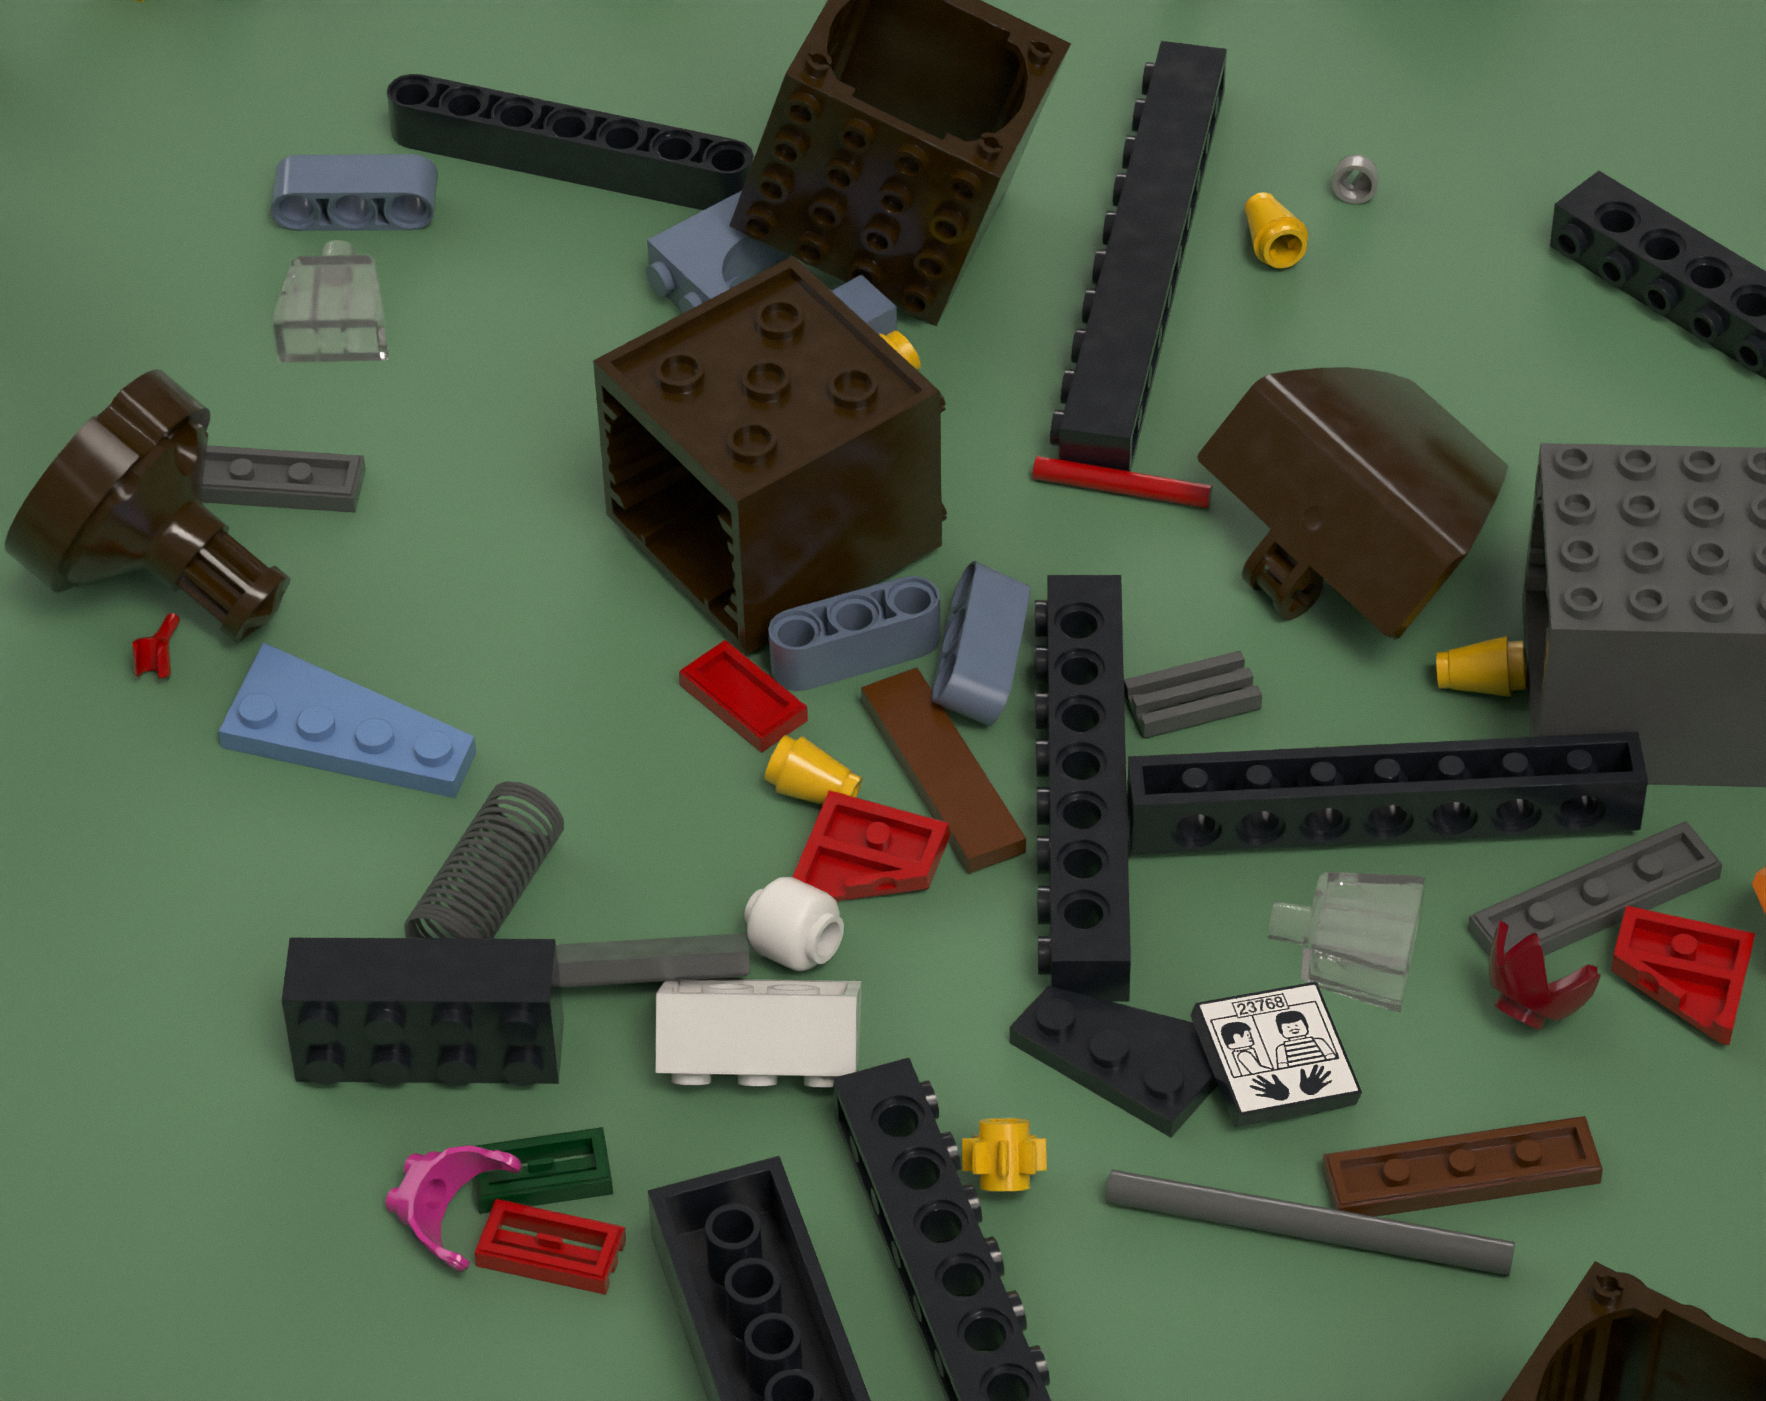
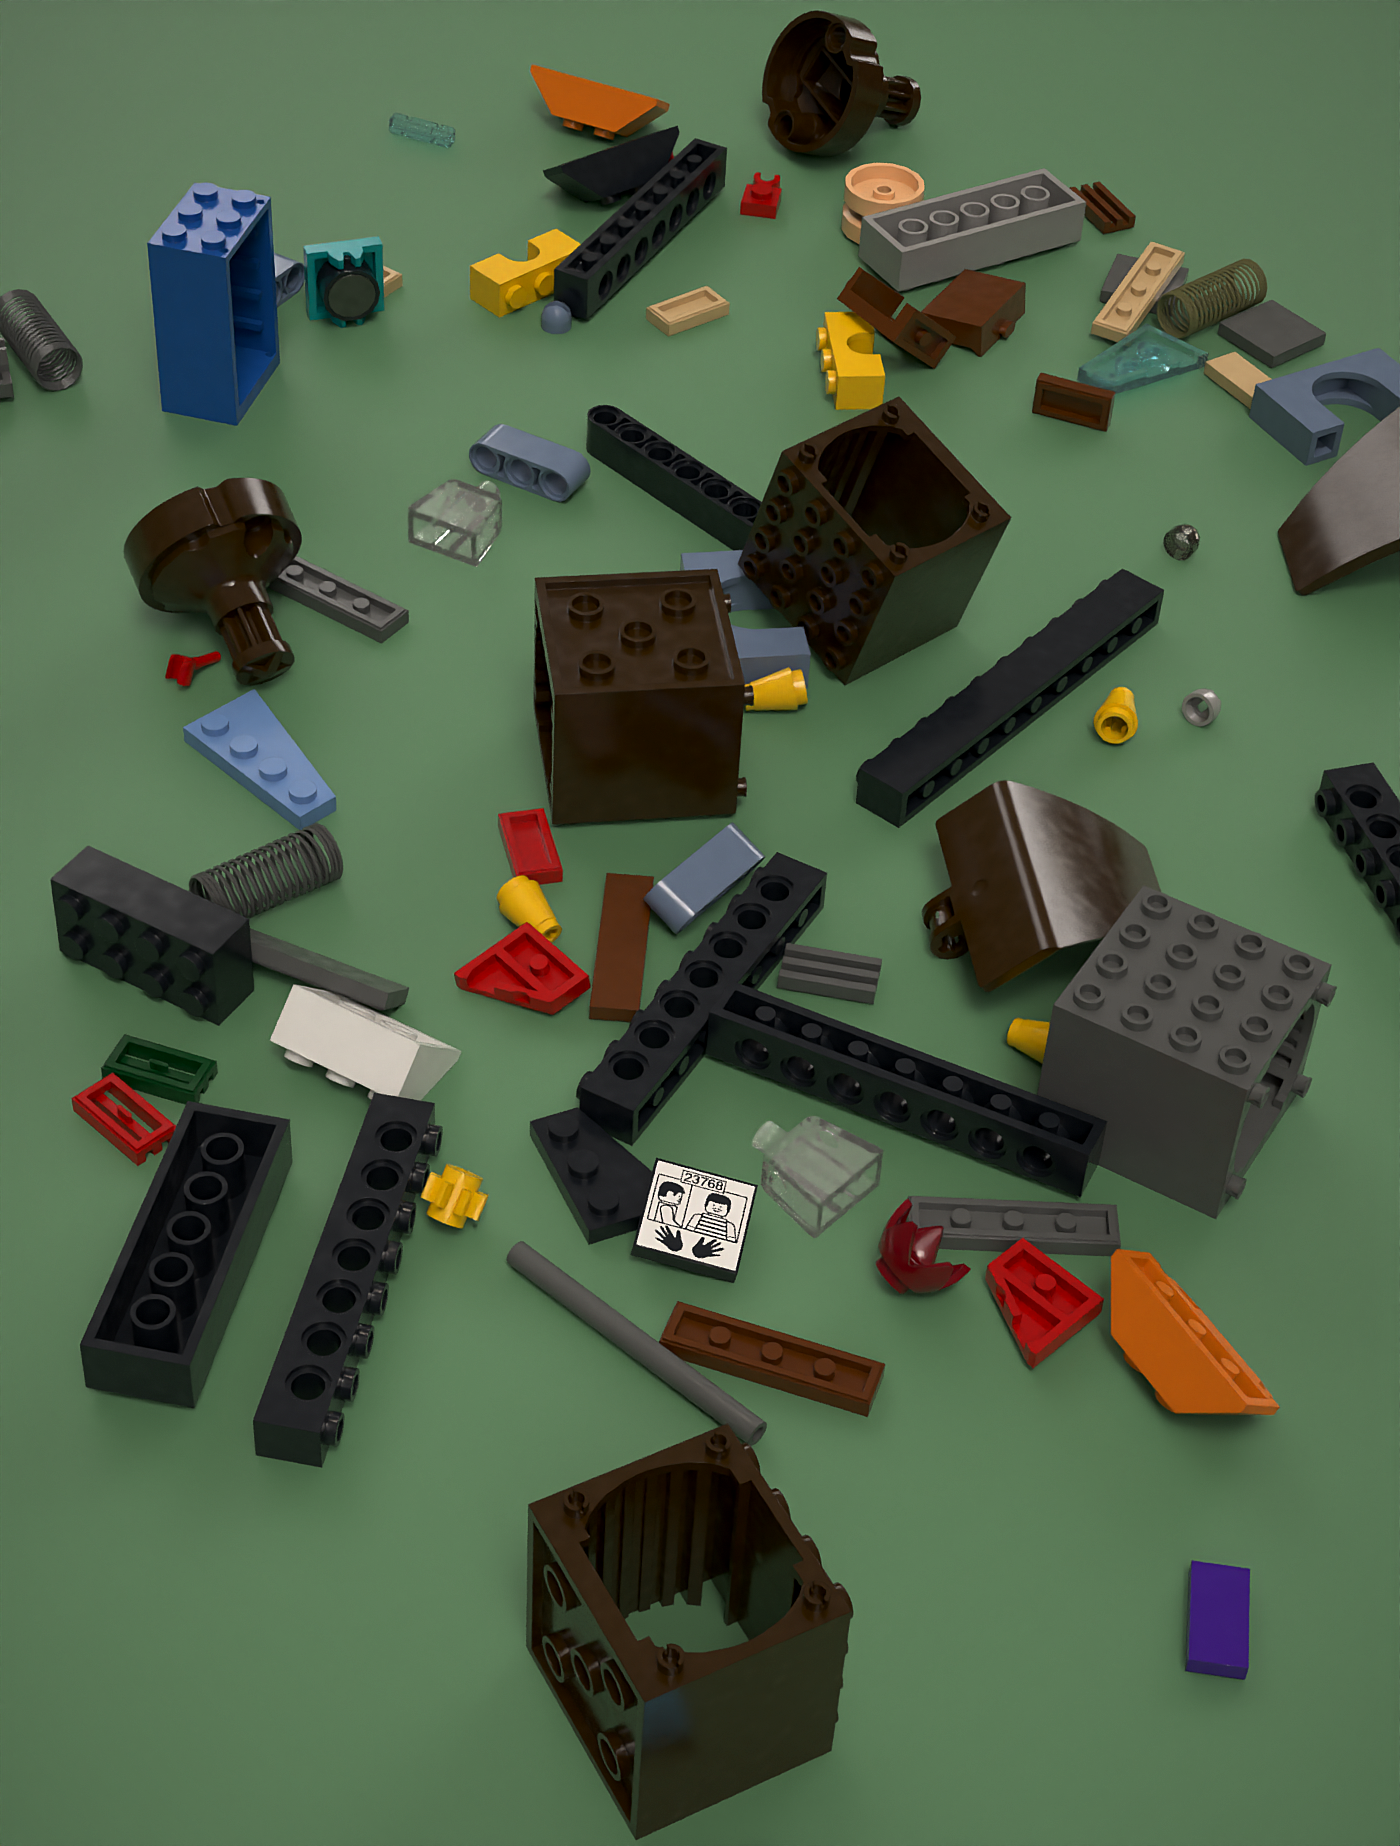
camera: 25 degrees right, 5 degrees down
dark pink helmet [385,1145,522,1272] -> none
white head [744,877,844,971] -> none
sand blue beam [768,576,941,691] -> none
red bar [1032,456,1213,509] -> none

